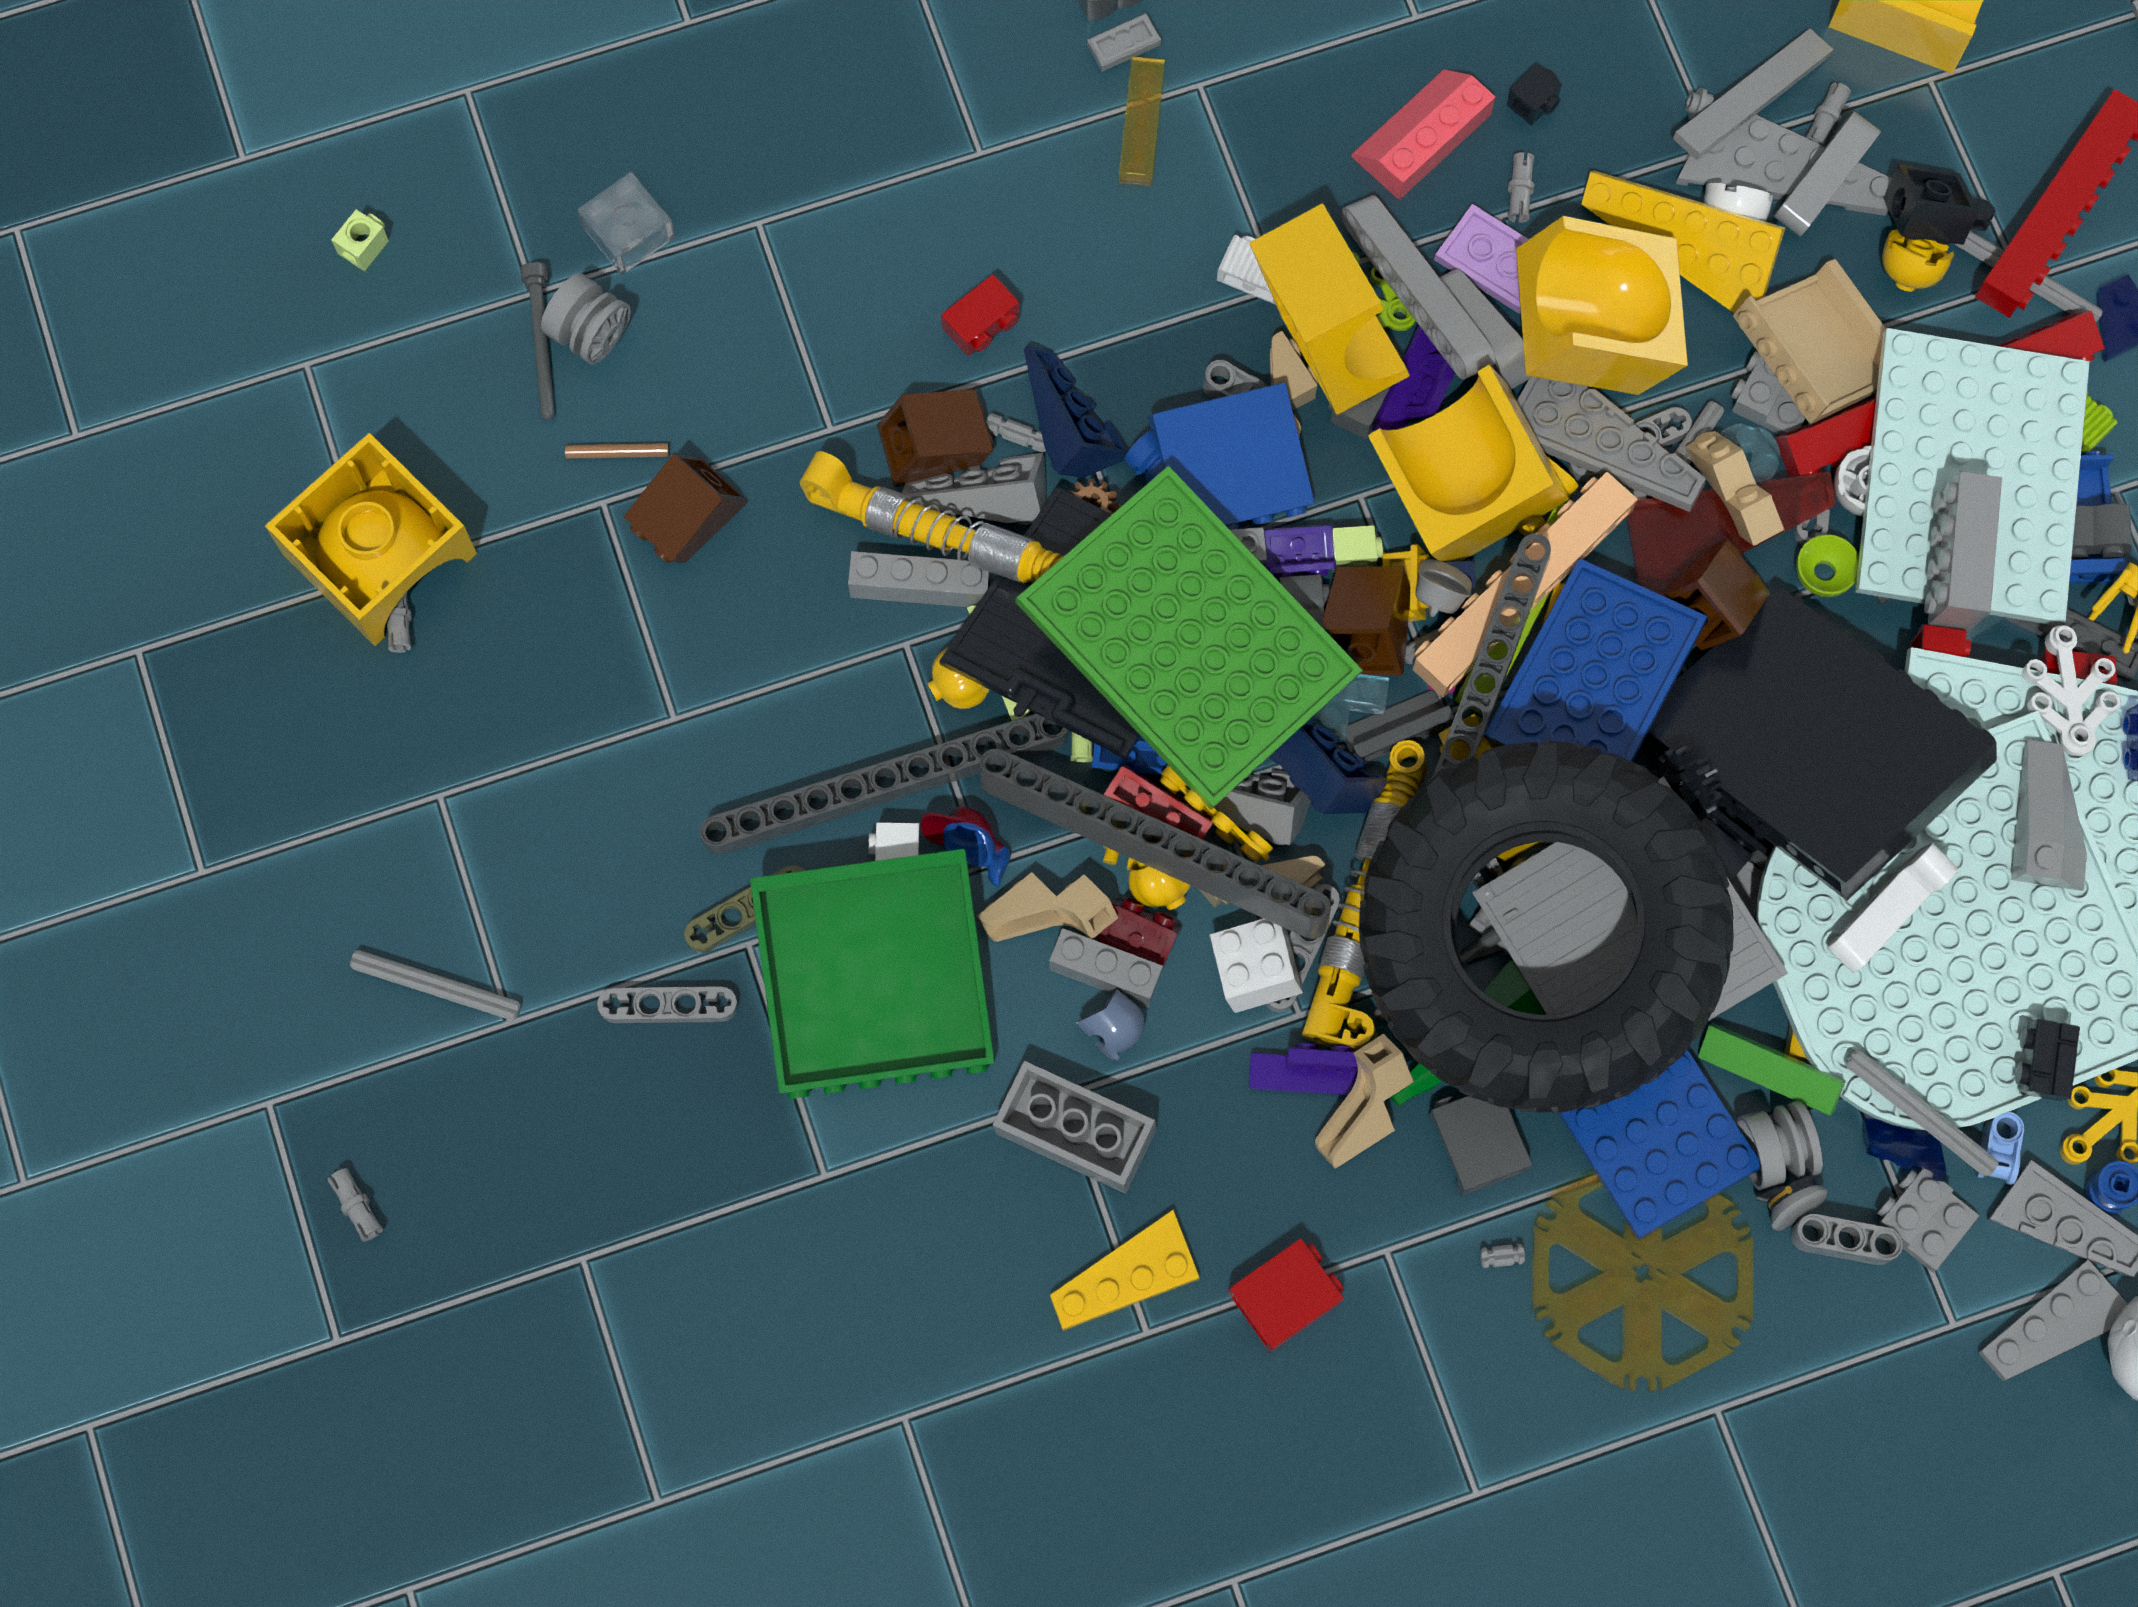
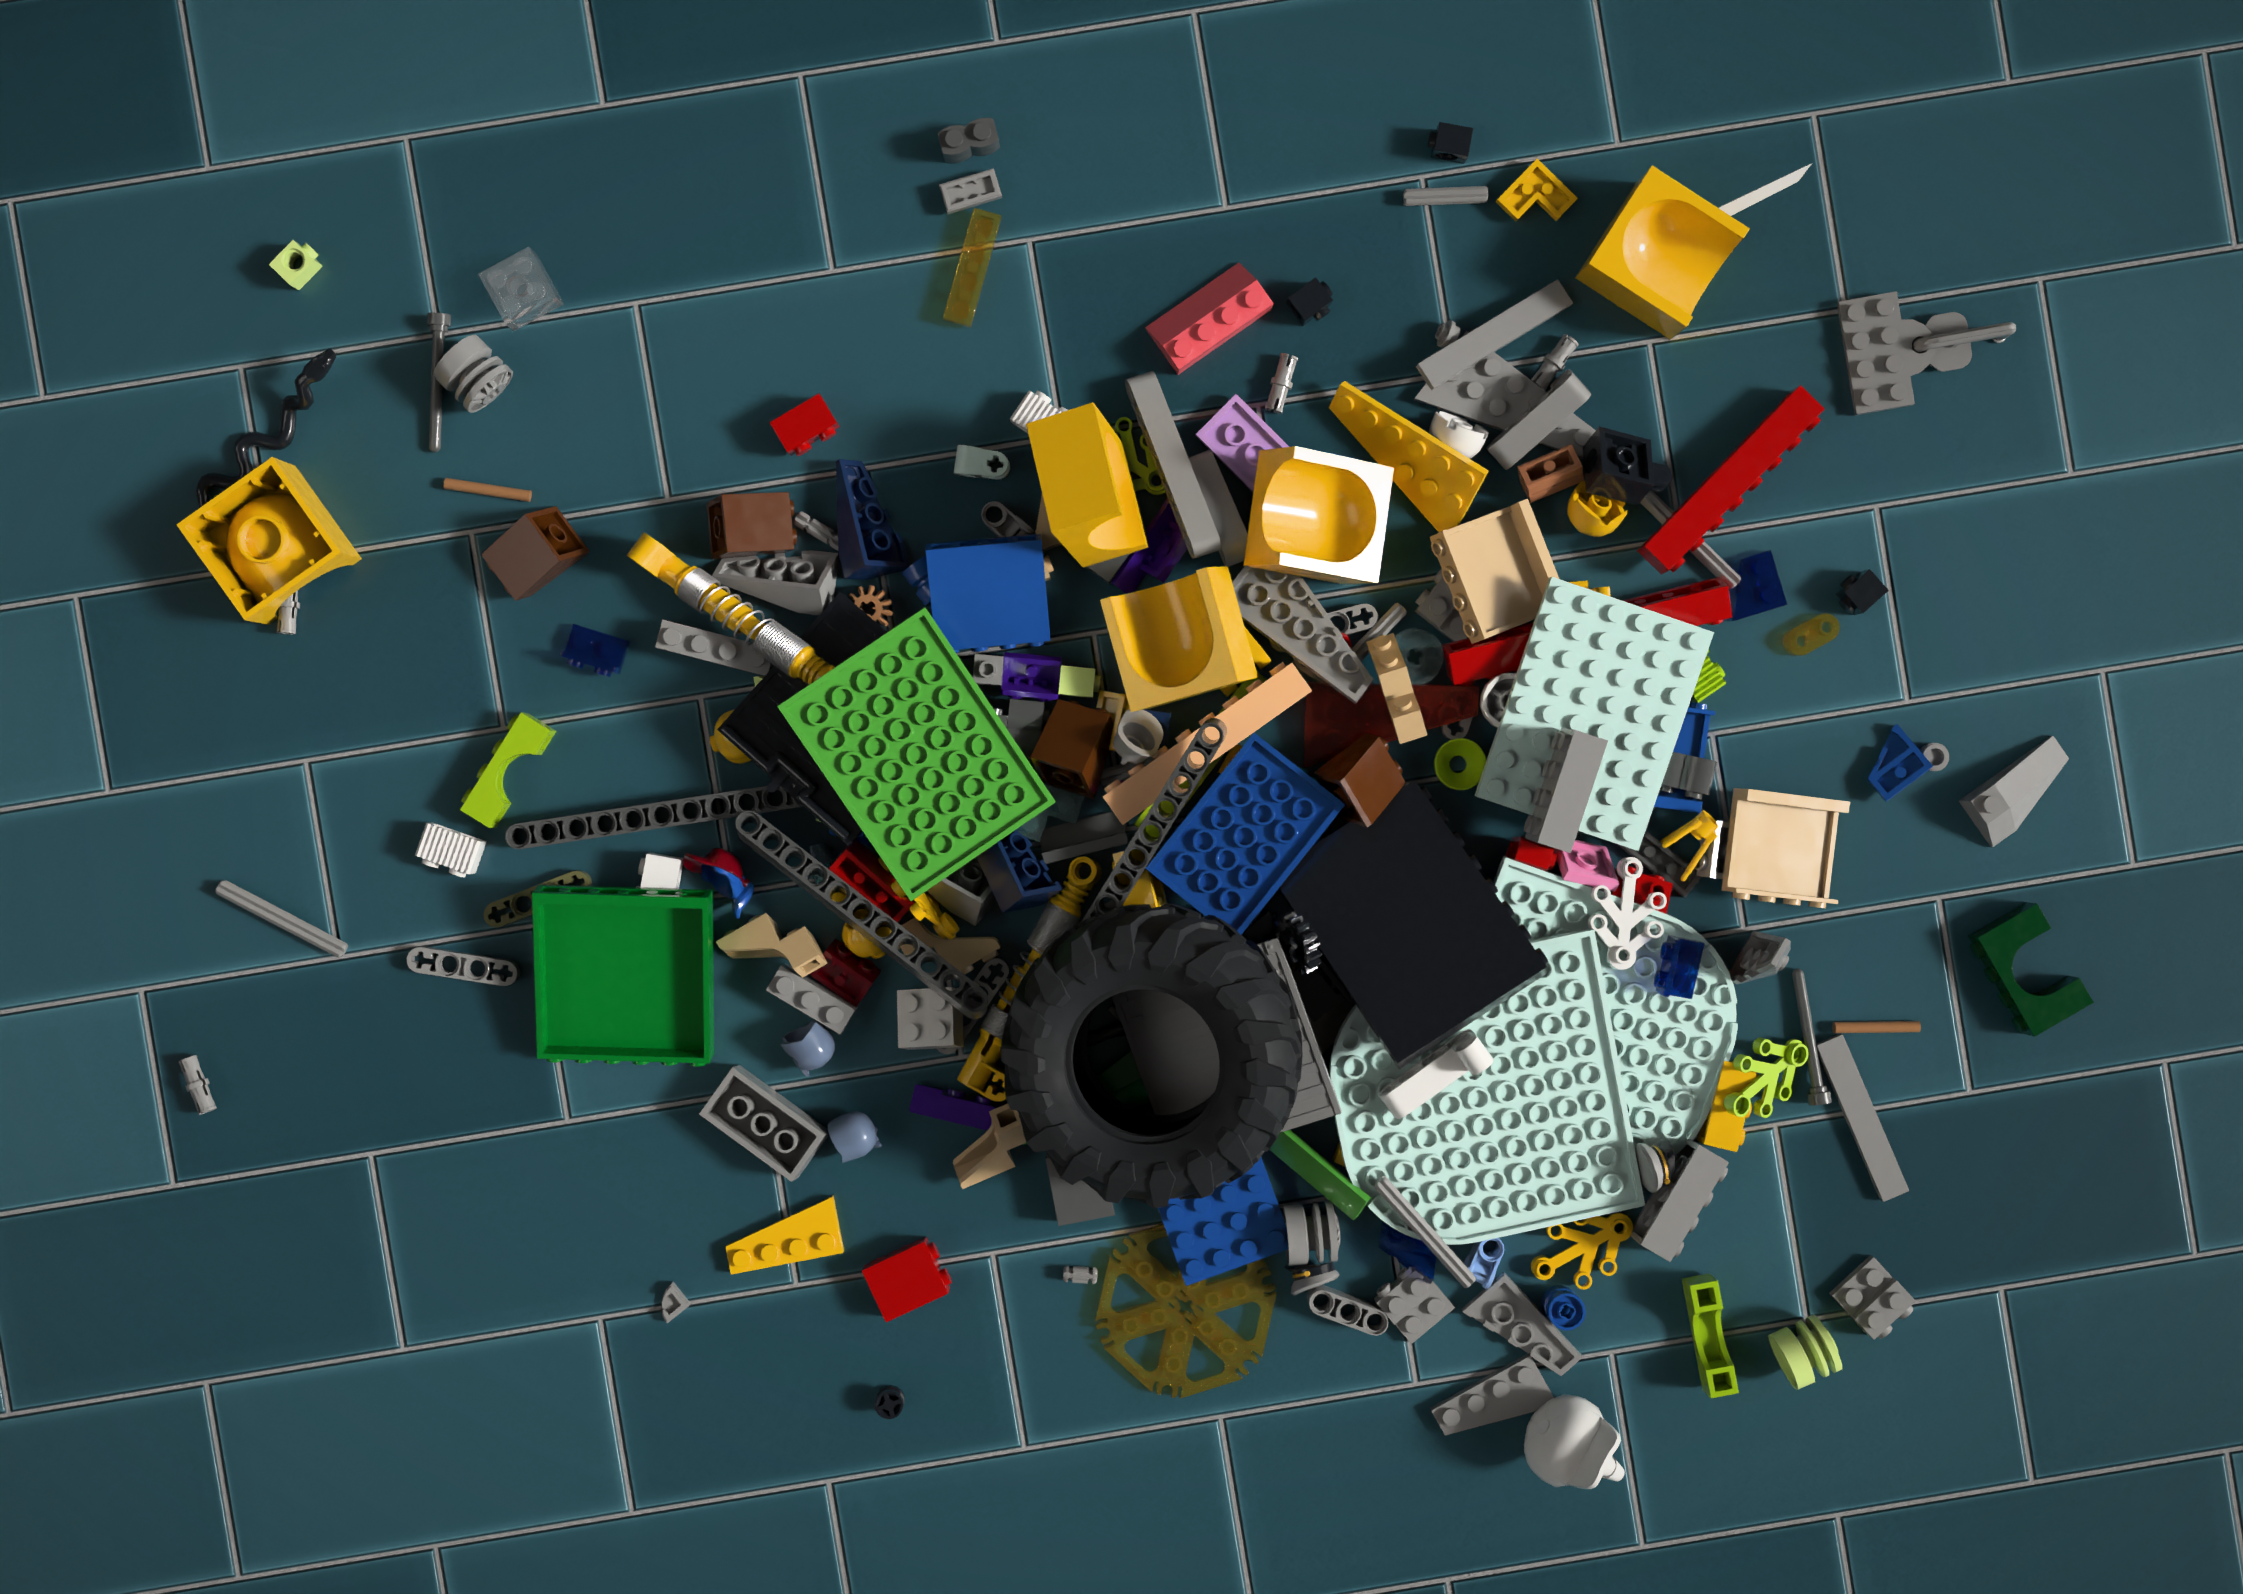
camera: 10 degrees right, 15 degrees up
light grey wedge [2011,739,2087,891] -> none
black brick [2015,1019,2080,1101] -> none
none -> black animal [196,348,336,508]
none -> white brick [415,822,487,877]
none -> lime arch [460,712,556,828]
none -> clear blue bracket [560,624,630,677]
none -> light grey tile [662,1282,691,1323]
none -> sand blue helmet [827,1111,882,1163]
none -> black wheel [875,1385,905,1419]
none -> light aqua piece [953,445,1010,480]
none -> nougat brick [1517,444,1584,503]
none -> bright pink tile [1554,840,1619,891]

